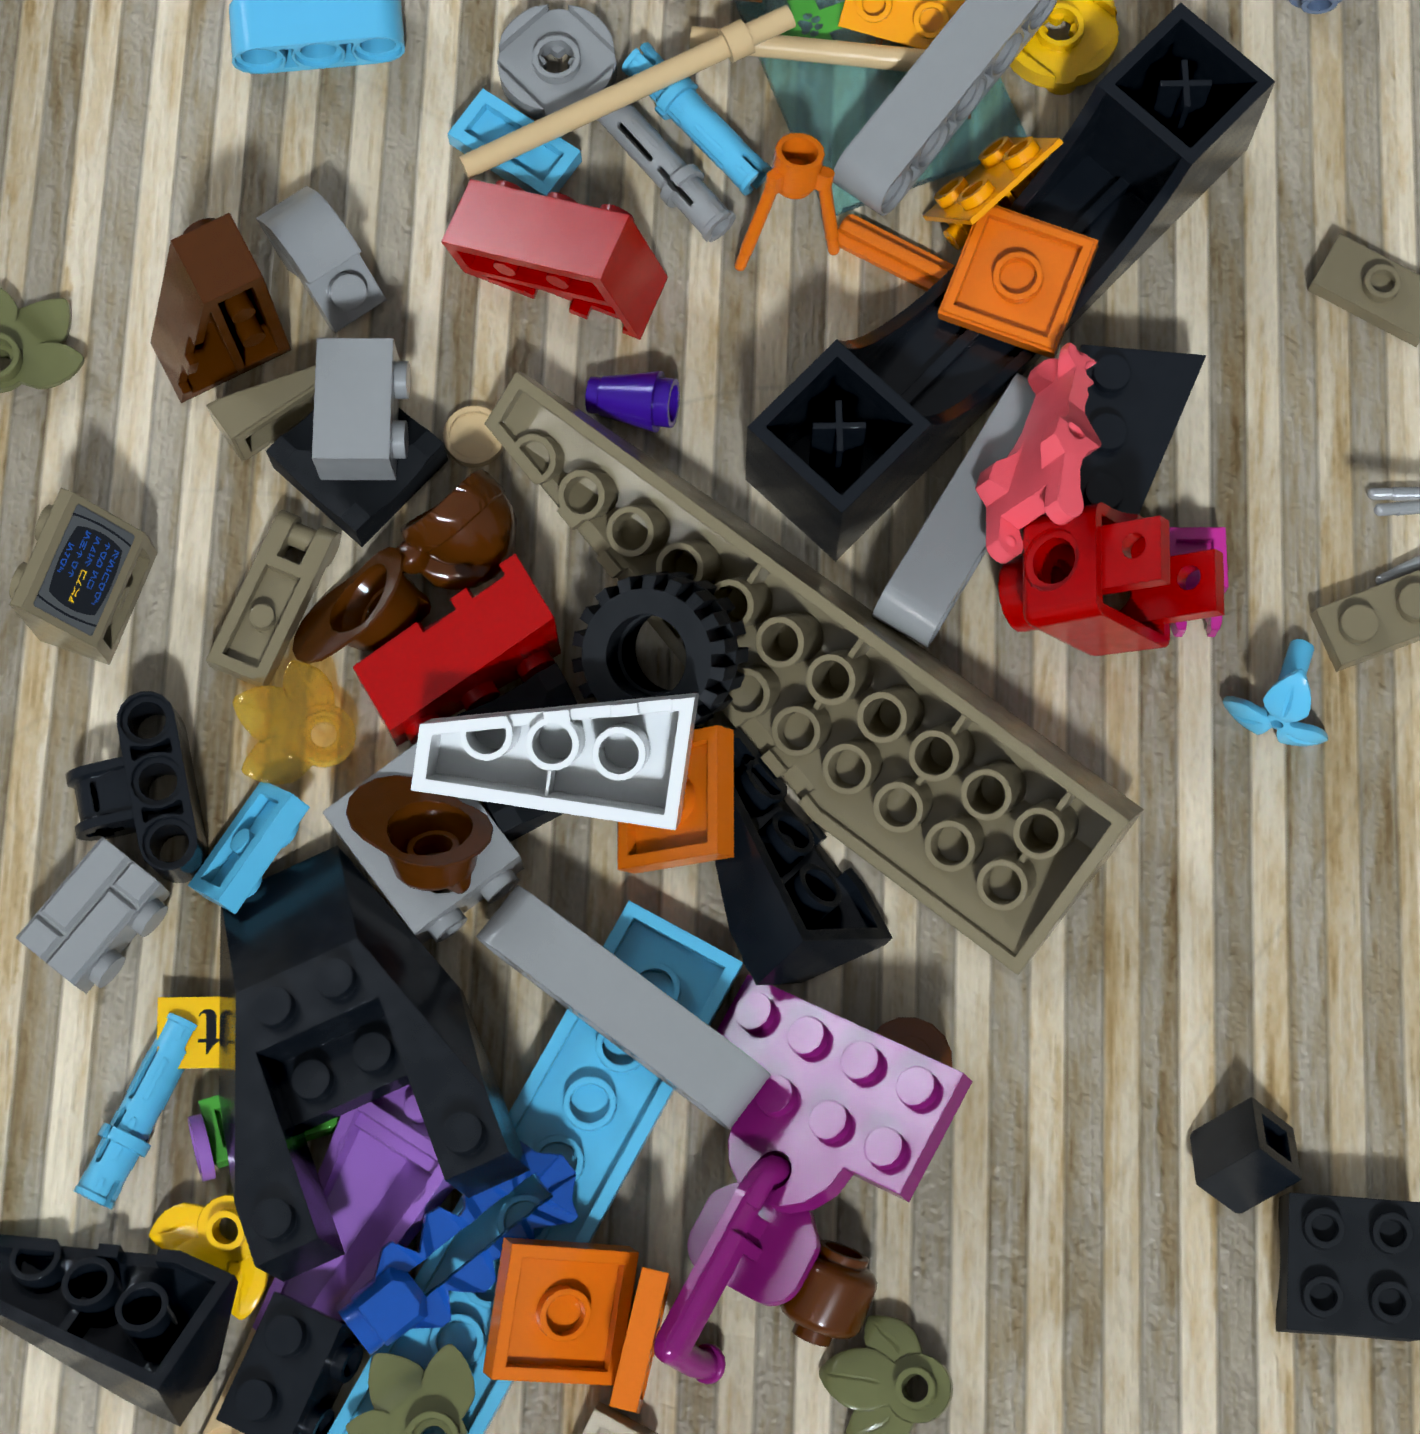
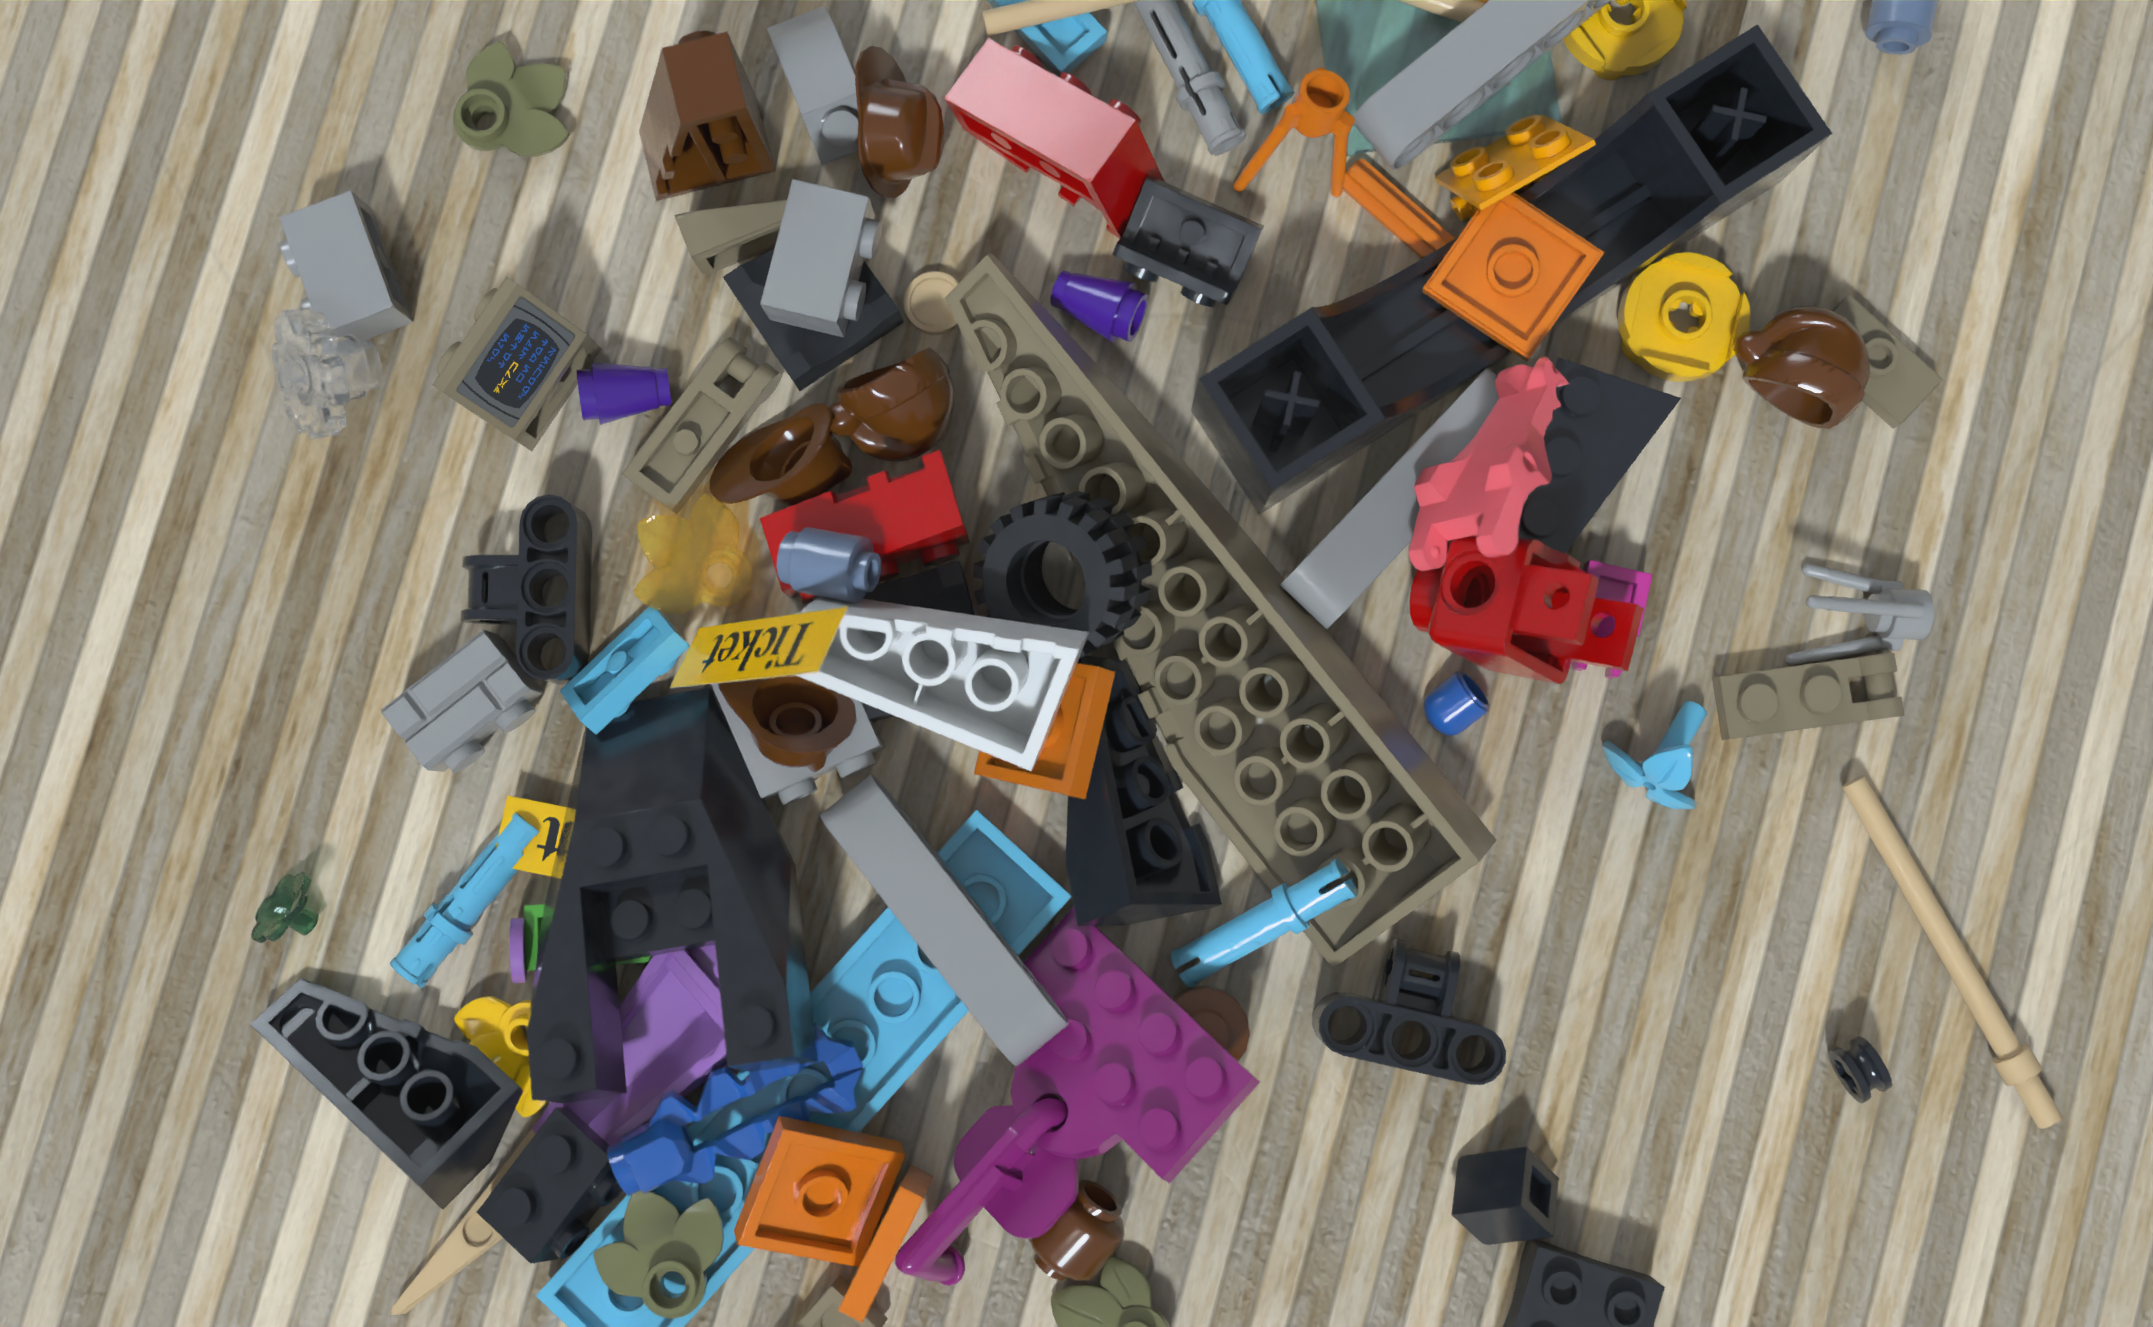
camera: 15 degrees right, 10 degrees up
none -> dark purple cone [577,362,672,425]
none -> yellow sticker [670,607,848,688]
none -> sand blue brick [777,527,881,603]
none -> reddish brown piece [855,46,945,198]
none -> black bracket [1112,176,1264,307]
none -> medium azure pin [1170,859,1358,988]
none -> black piece [1312,938,1506,1085]
none -> blue piece [1424,671,1490,736]
none -> yellow plate [1618,252,1751,382]
none -> reddish brown piece [1733,306,1870,429]

